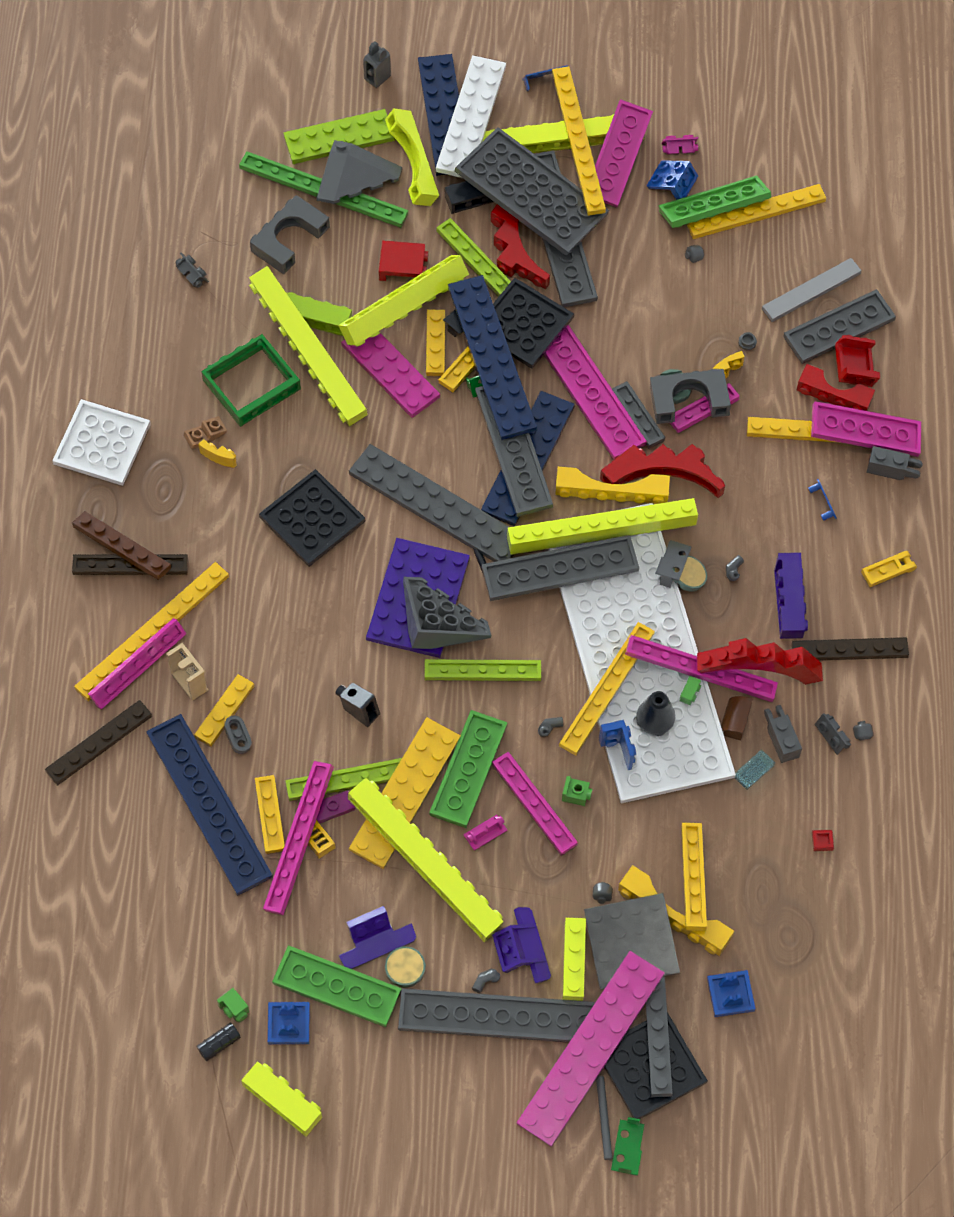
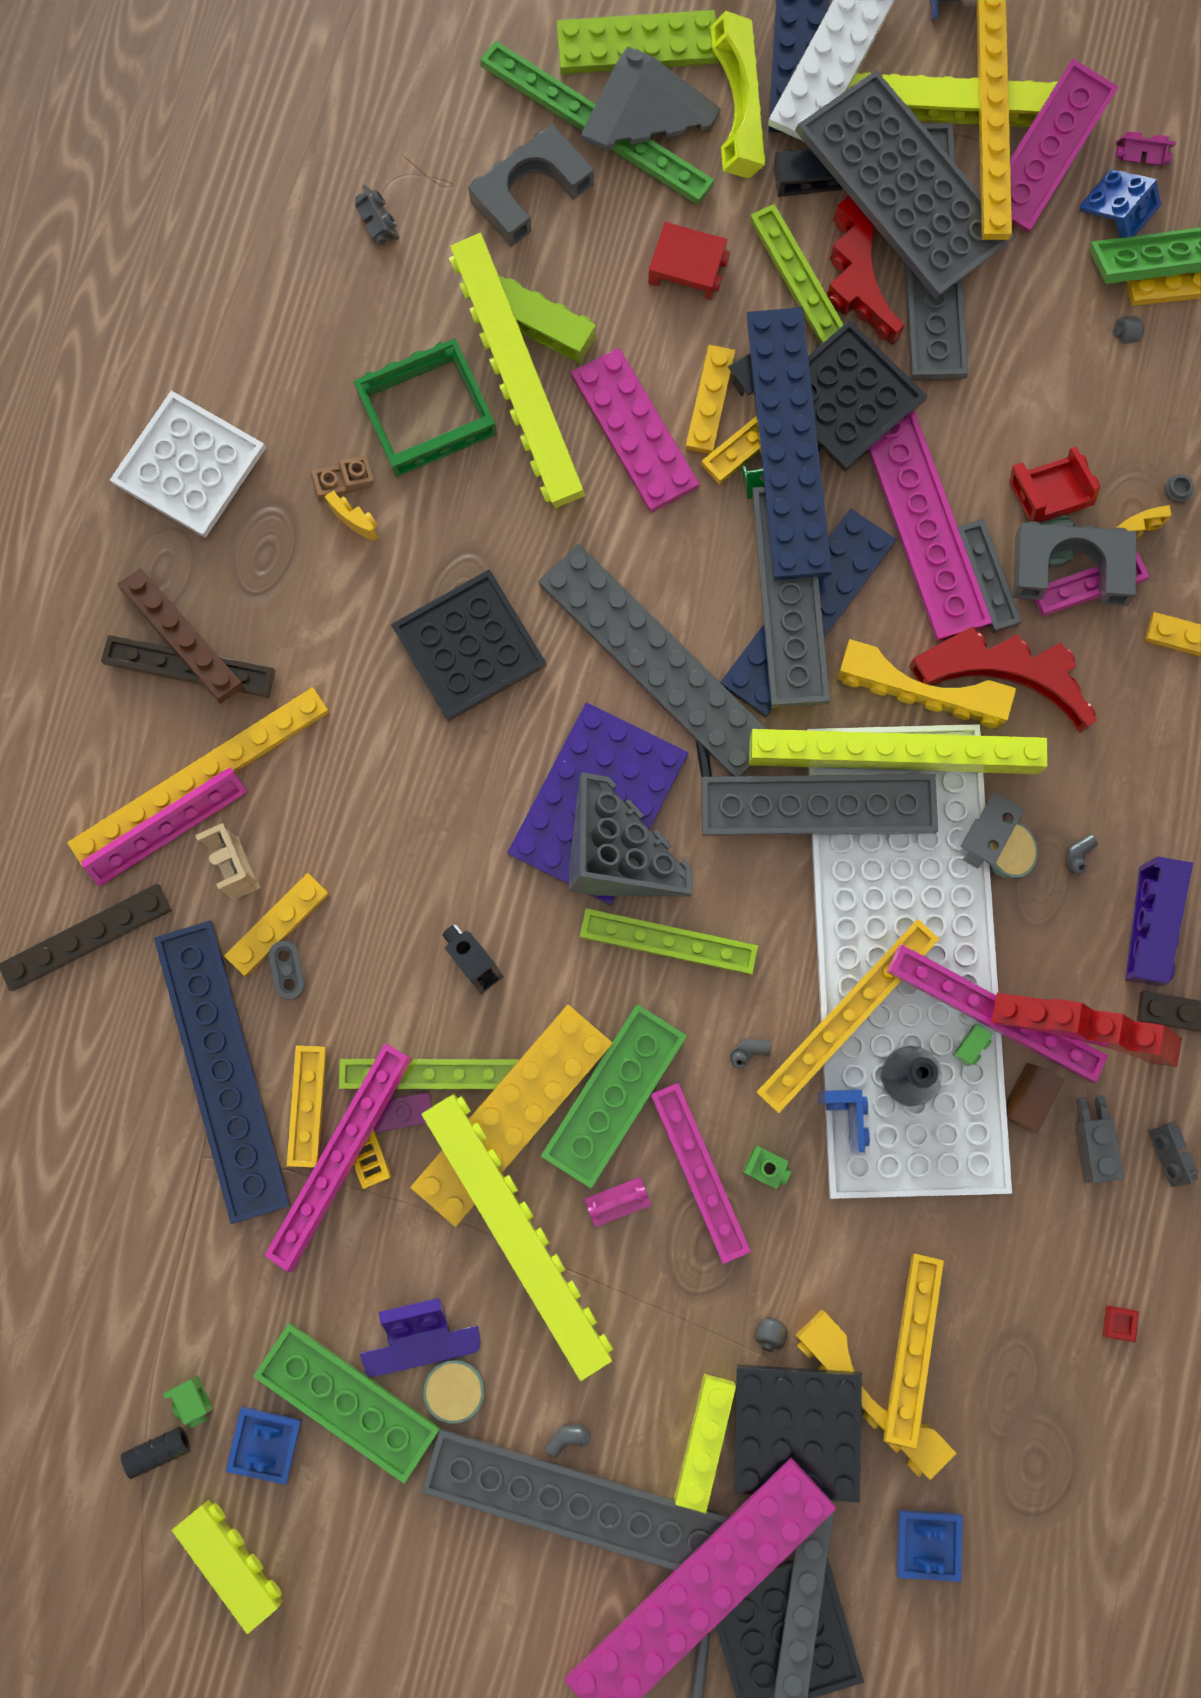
camera: 15 degrees right, 15 degrees up
neon yellow brick [338,255,469,346] -> none
dark purple plate [492,907,551,984] -> none
clear light blue tile [735,749,775,790] -> none
none -> red panel [1009,446,1100,523]

